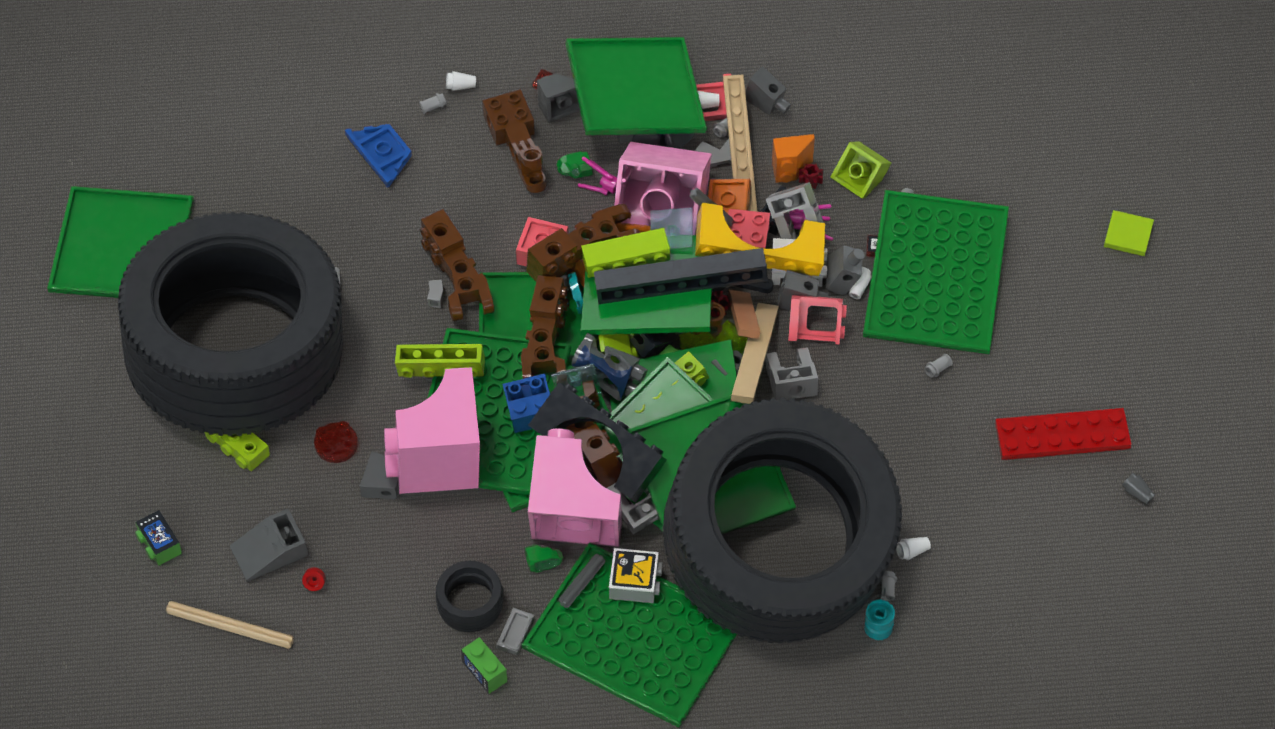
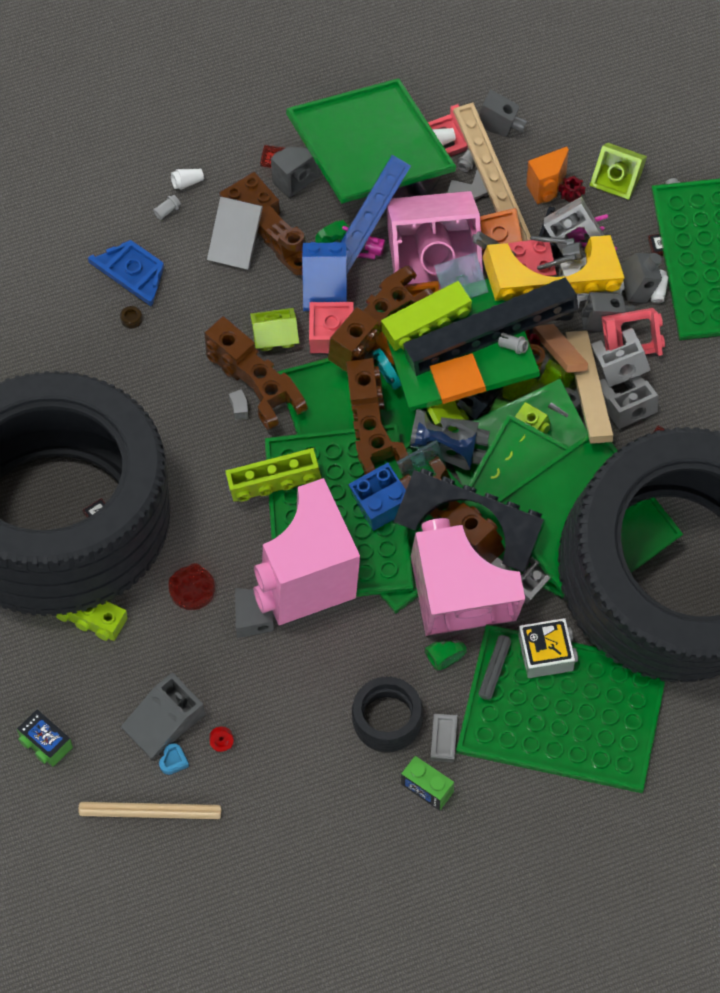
camera: 15 degrees left, 5 degrees up
none -> dark brown tile [120,306,142,329]
none -> dark azure tile [159,743,189,775]
none -> light grey tile [207,197,263,270]
none -> lime slope [250,308,299,351]
none -> slope [302,242,347,311]
none -> blue tile [340,155,411,274]
none -> orange tile [430,353,486,404]
none -> light grey pin [498,333,529,354]
none -> dark grey plant [530,236,583,270]
none -> light grey brick [591,328,651,387]

